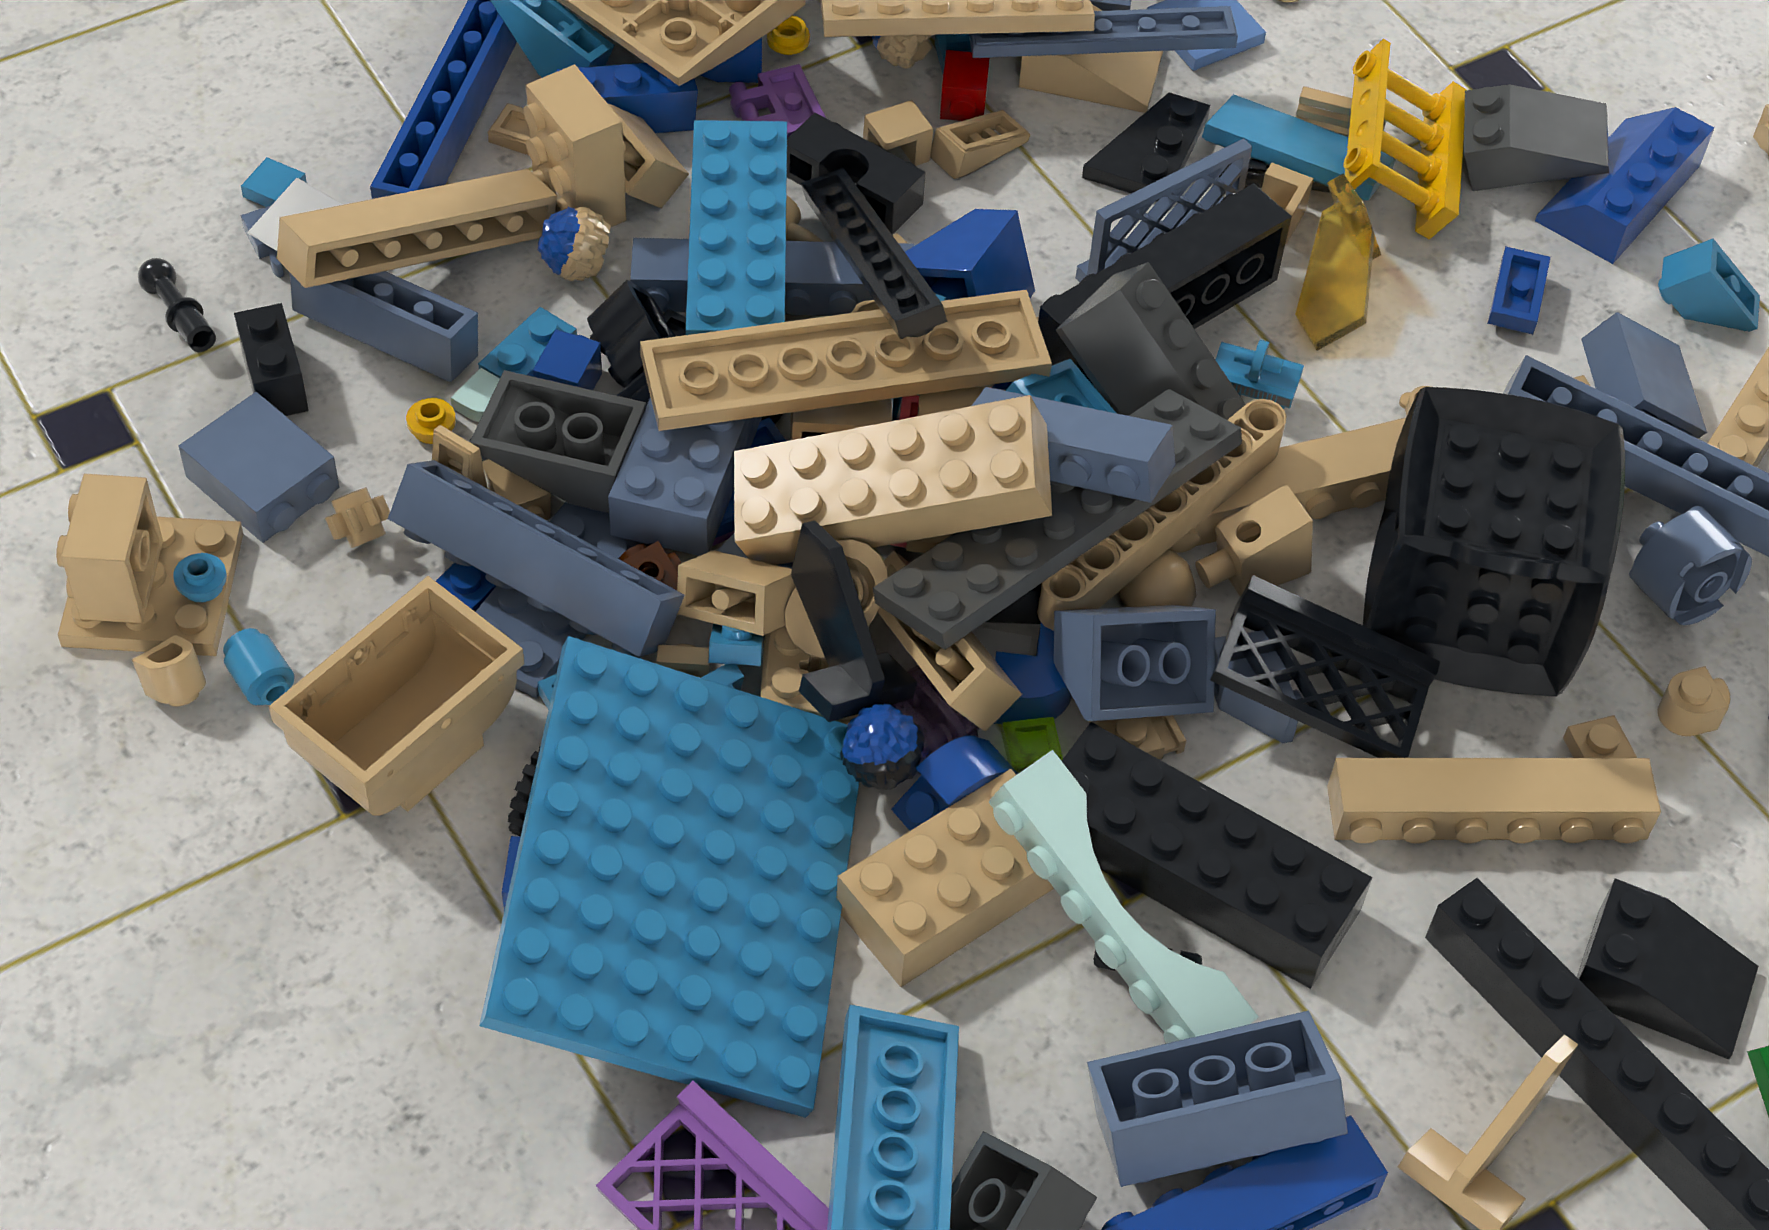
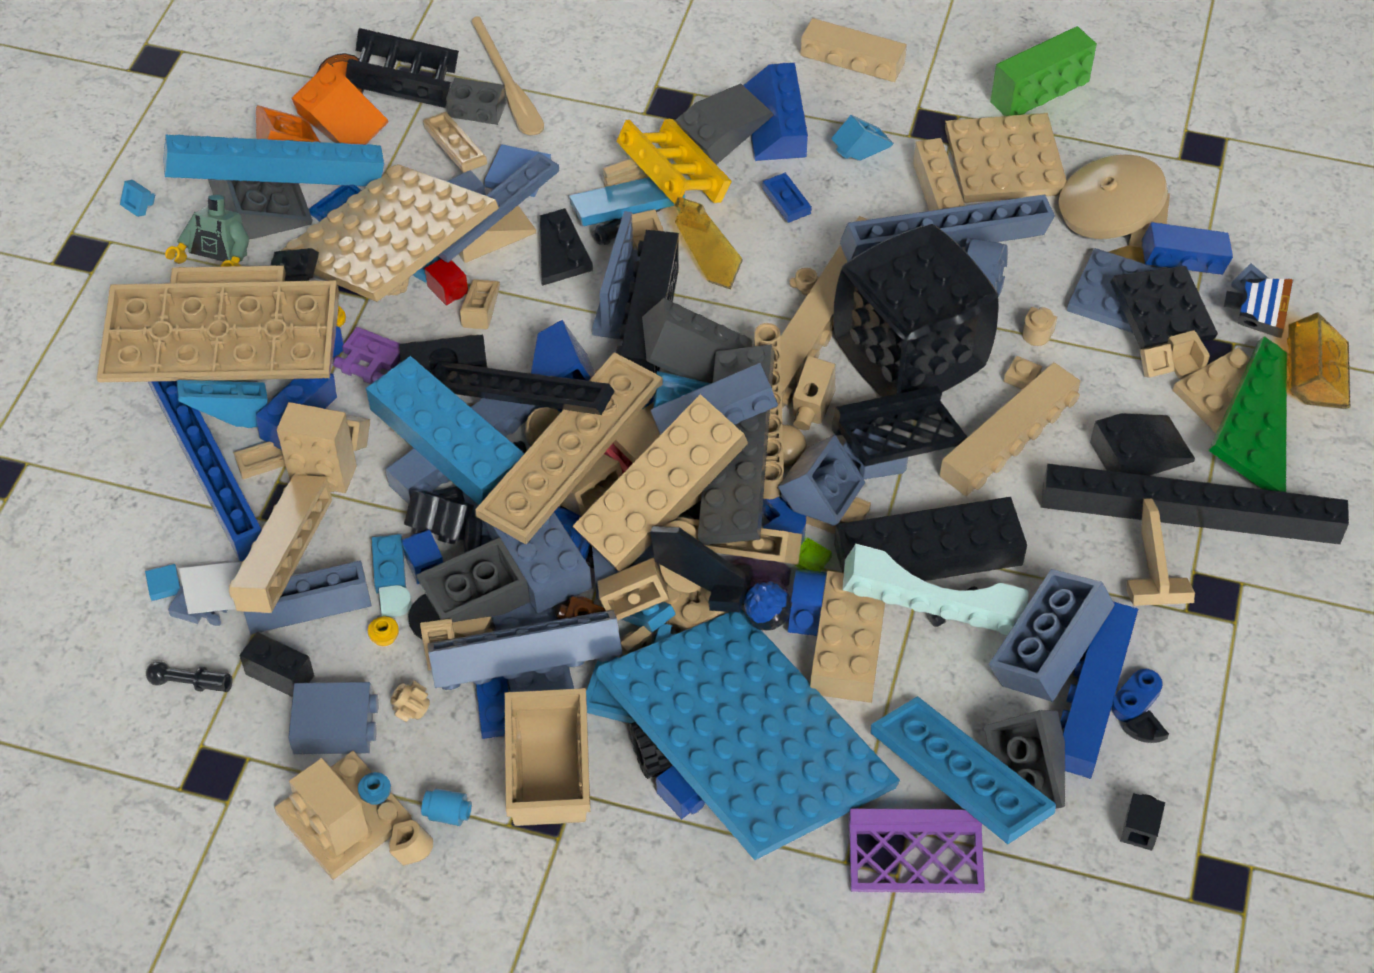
camera: 40 degrees left, 0 degrees up
piece [537,207,611,282] -> none
tan panel [863,100,933,166] -> none
dark azure hips [1215,339,1304,409] -> none
sand blue brick [1581,312,1707,439] -> none

